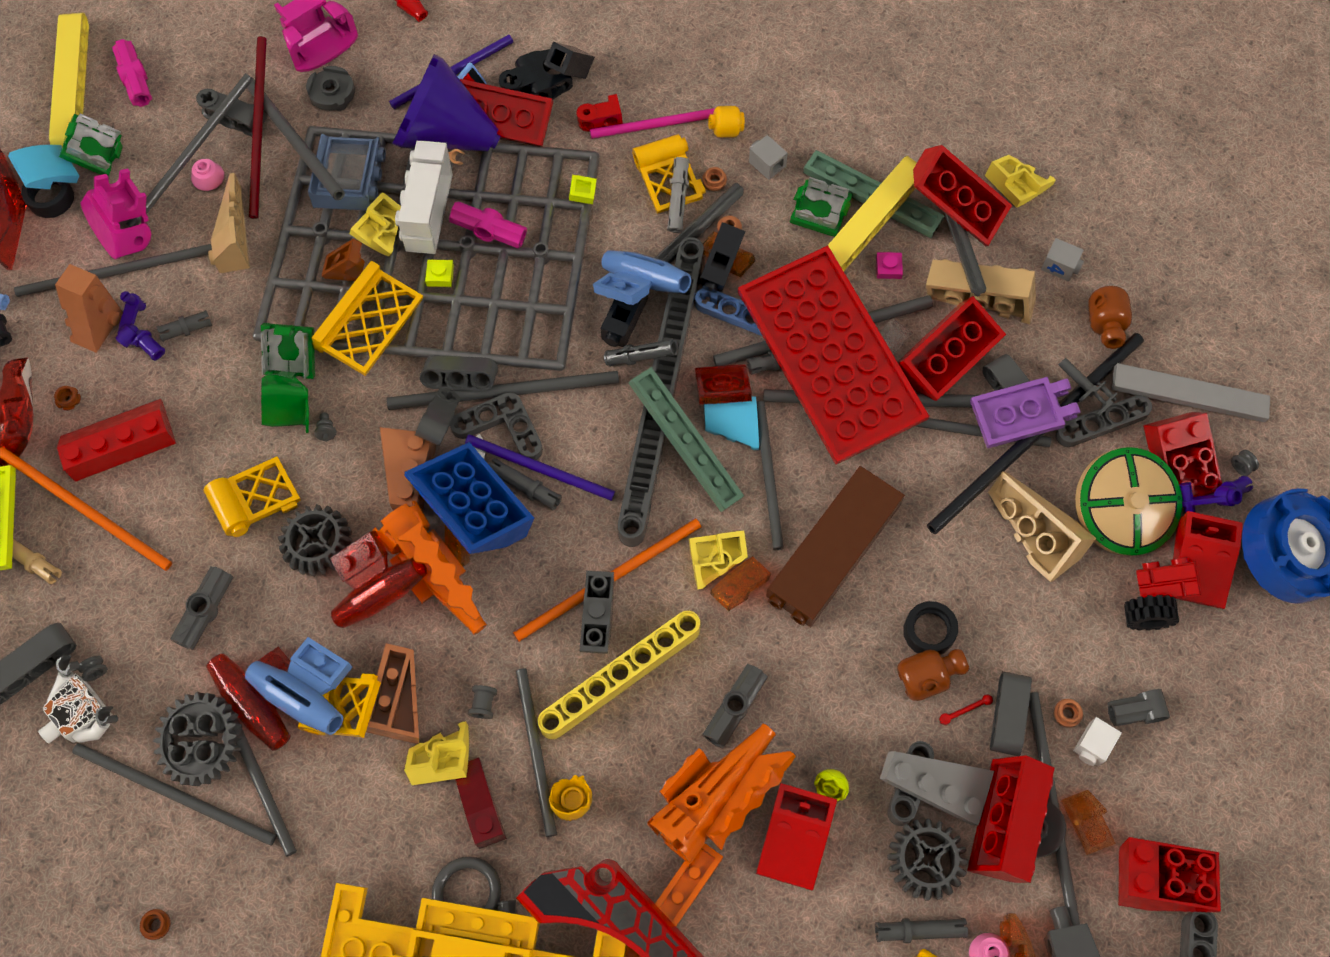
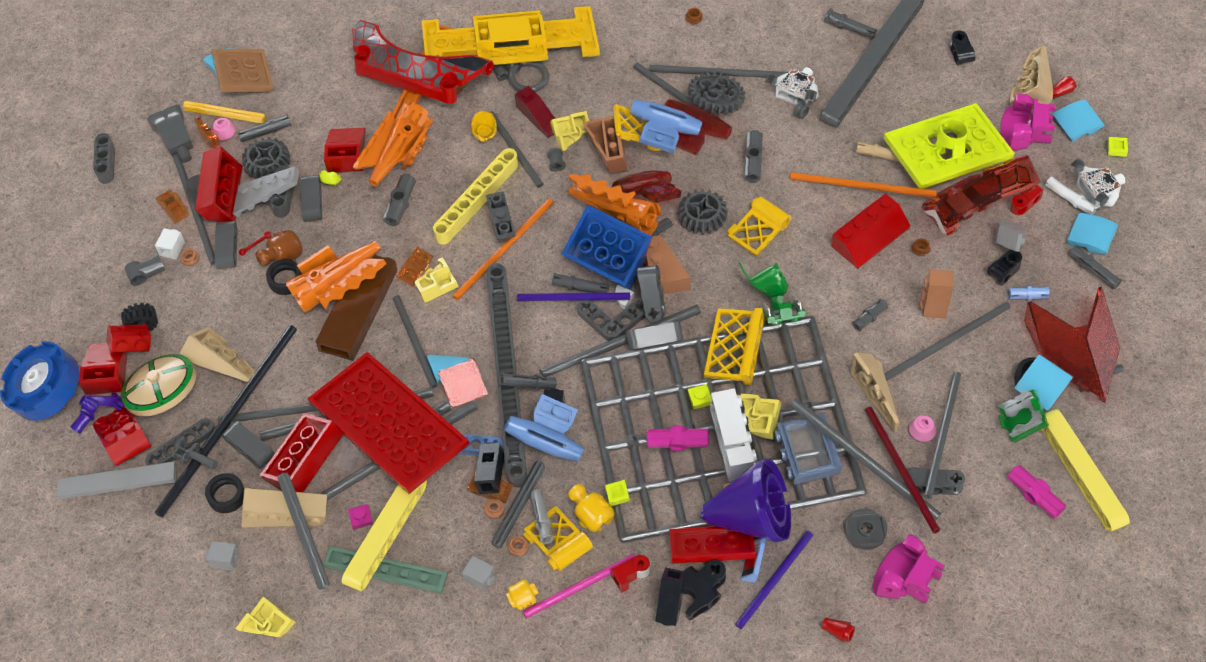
camera: 165 degrees right, 10 degrees down
dark pink piece [80,168,152,260] -> none
dark purple pin [115,291,165,361] -> none
dark grey hair [314,412,337,442] -> none
dark orange slope [321,238,365,281] -> none
sand green plate [628,367,744,512] -> none
piece [790,177,852,237] -> none
red slope [913,145,1012,247] -> none
medium lavender tile [970,377,1080,449] -> none
dark orange piece [1088,286,1132,349] -> none
red slope [1118,837,1221,912] -> none
dark grey bush [1231,449,1259,476] -> none
none -> black tyre [205,473,245,513]
none -> orange piece [286,240,386,313]
none -> dark grey beam [301,175,322,222]
none -> yellow piece [568,484,615,533]

